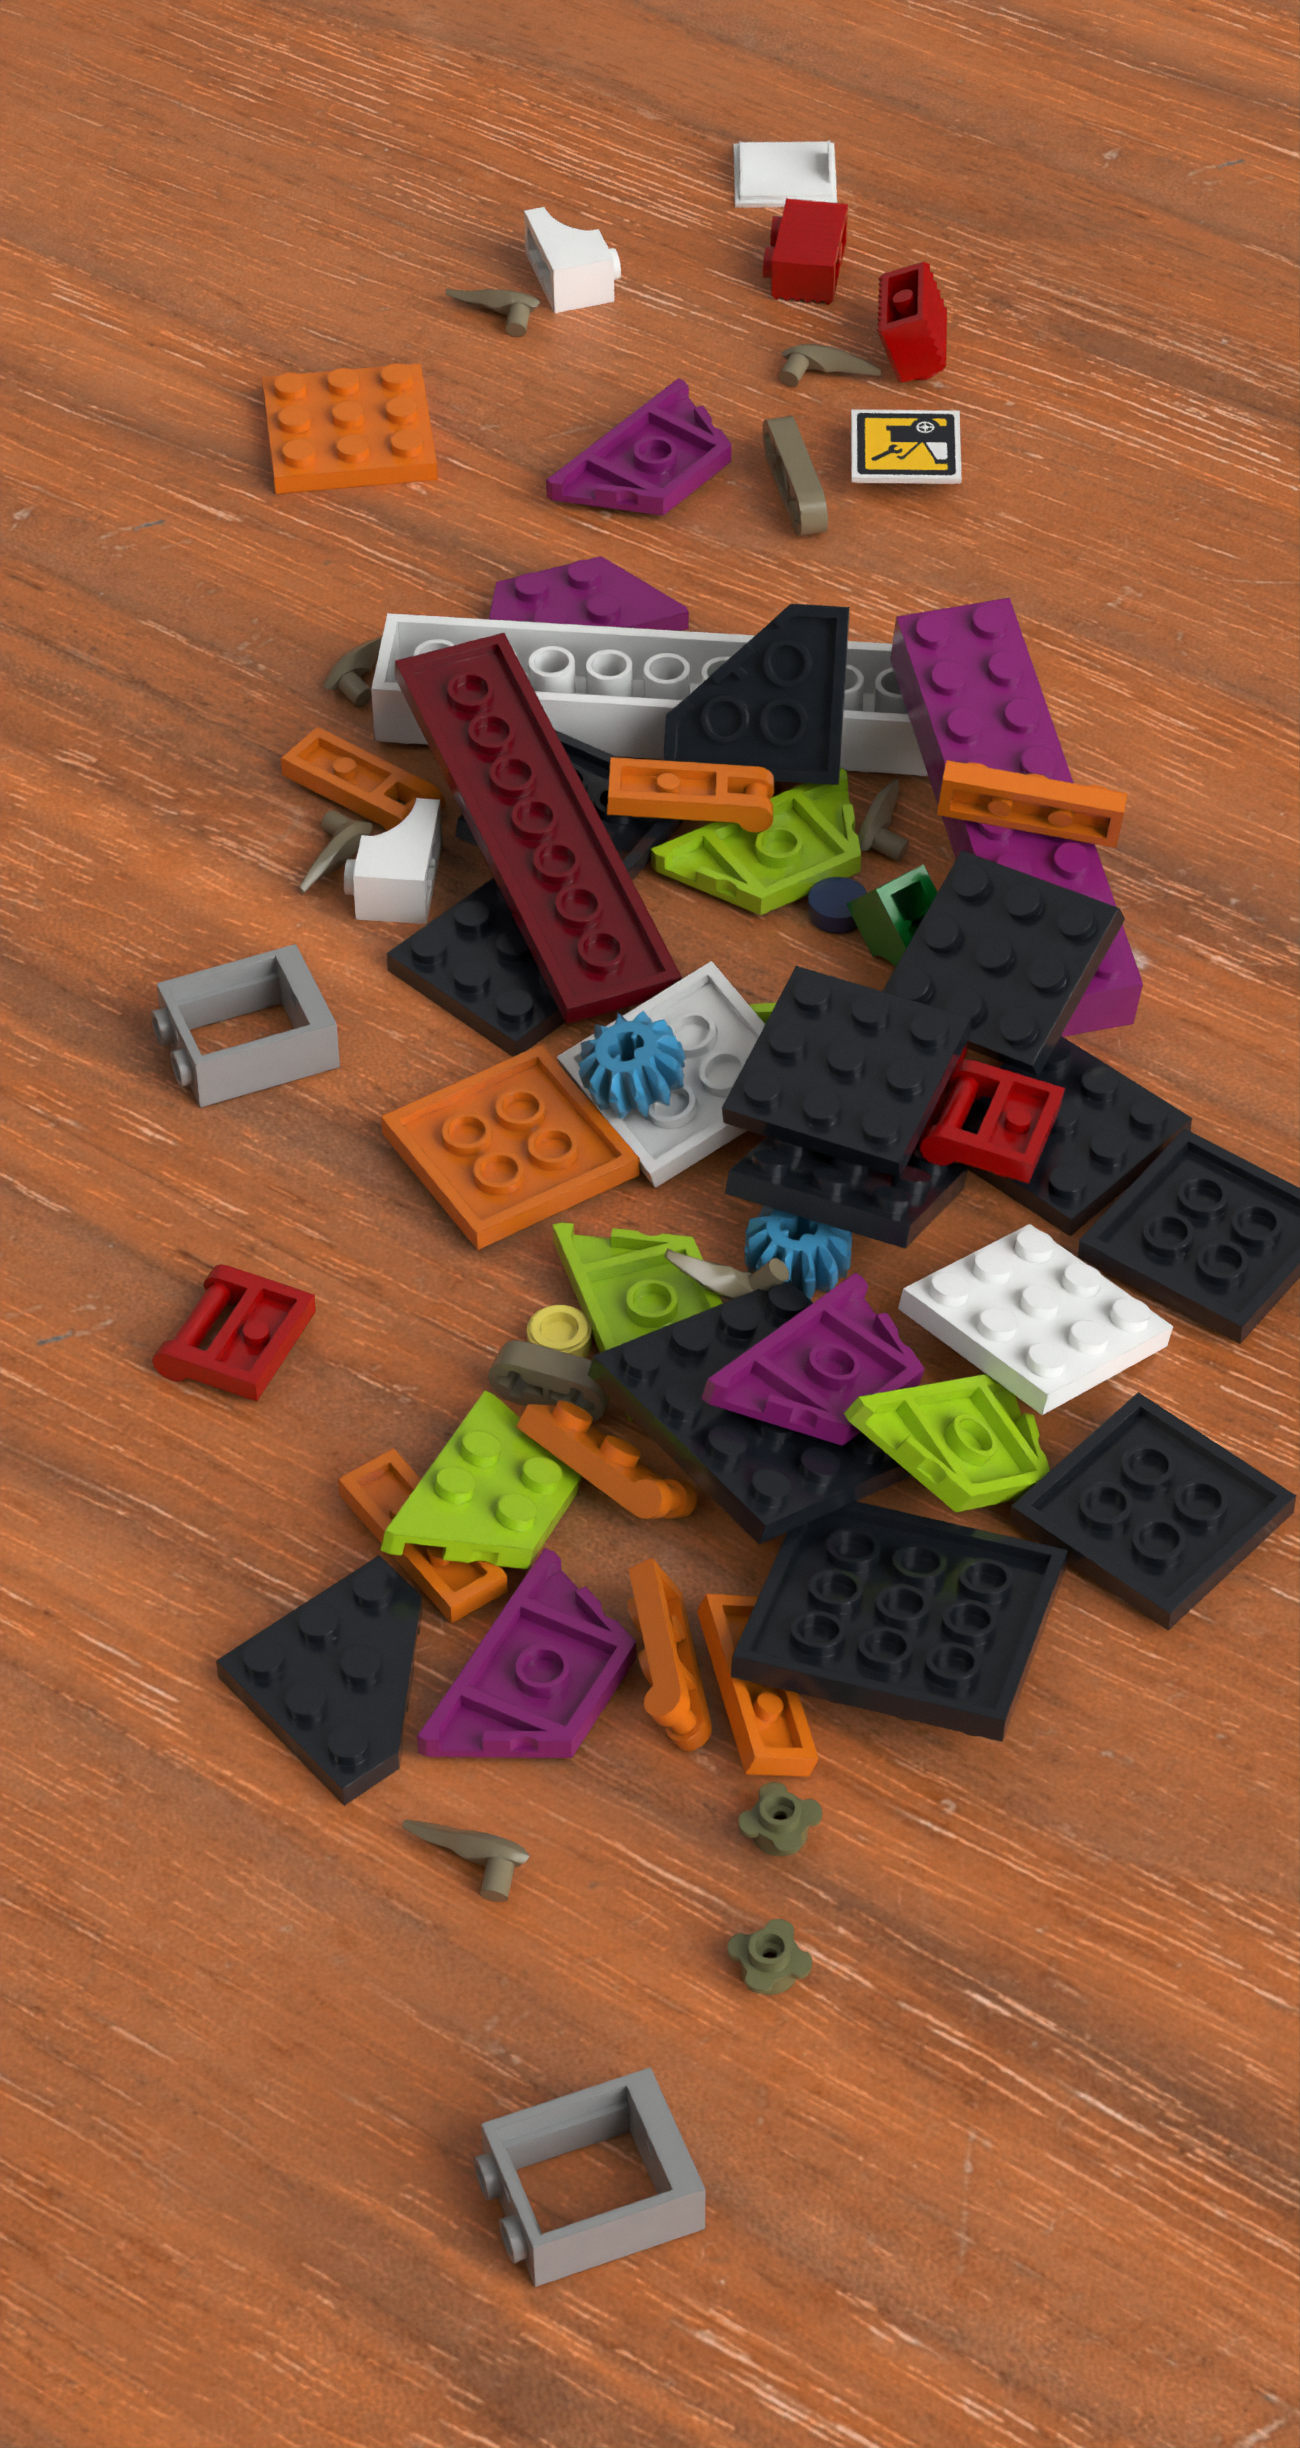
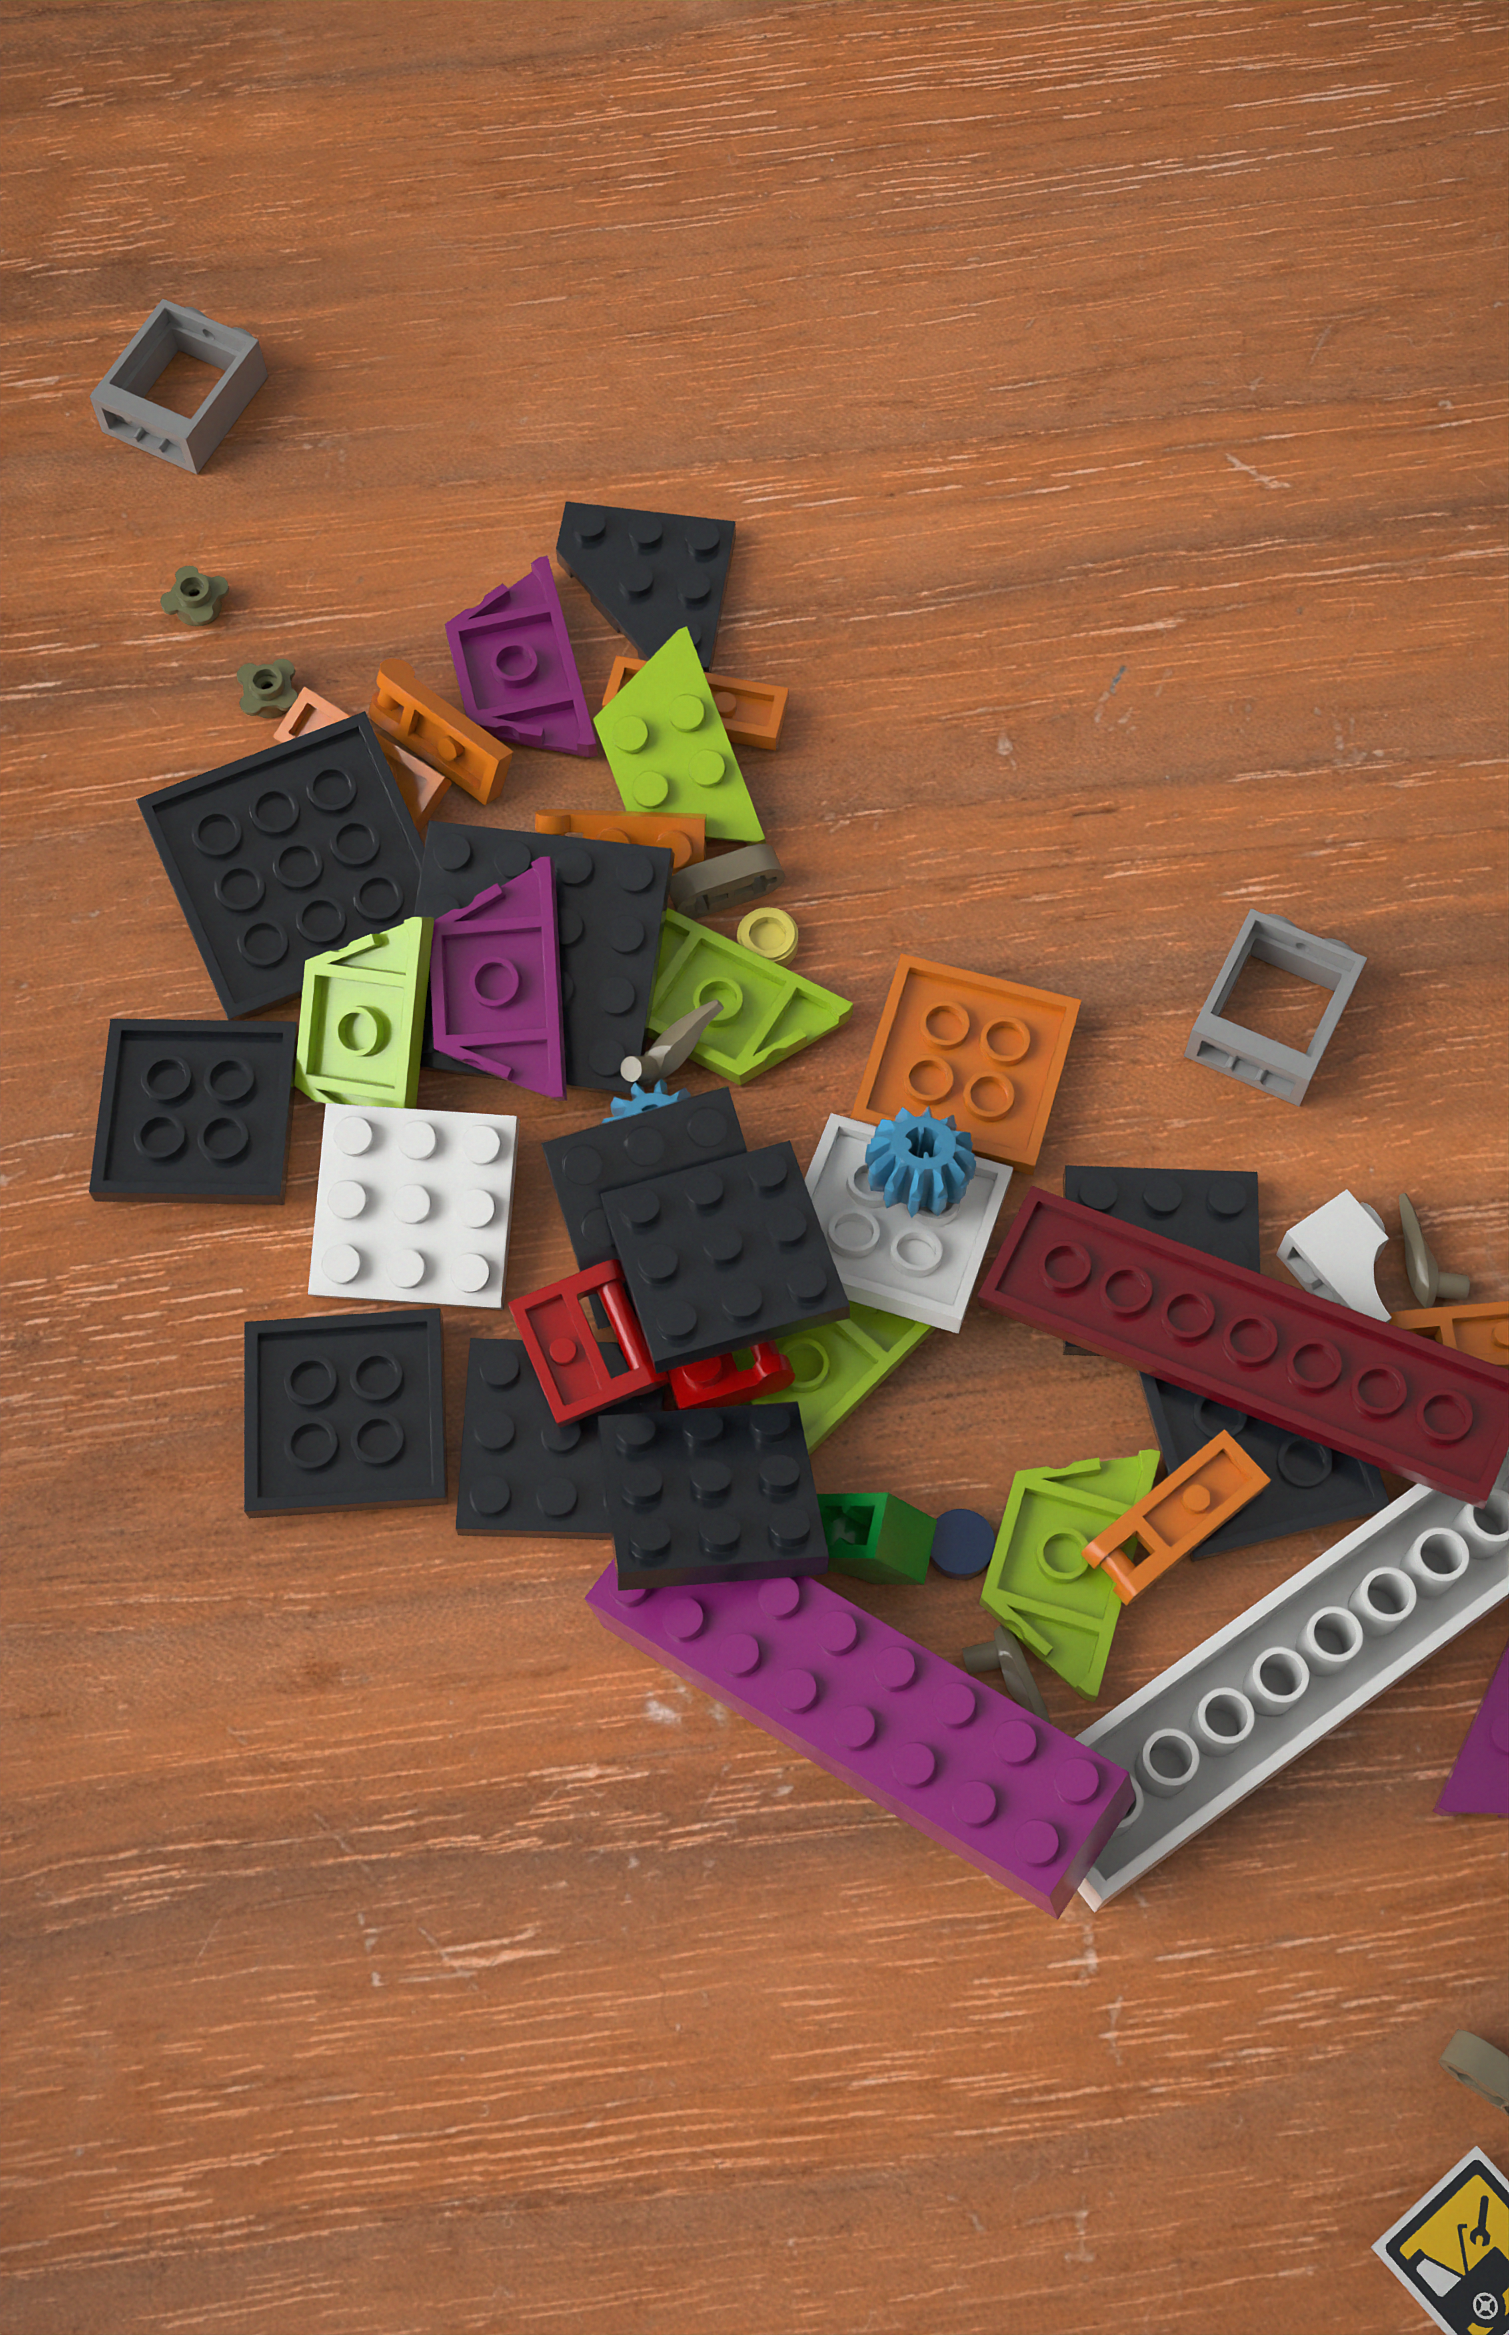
camera: 140 degrees right, 20 degrees up
red plate [152,1264,316,1402] -> none
dark tan bar [403,1819,530,1902] -> none
black plate [663,603,850,785] -> none
orange plate [937,760,1128,848] -> none

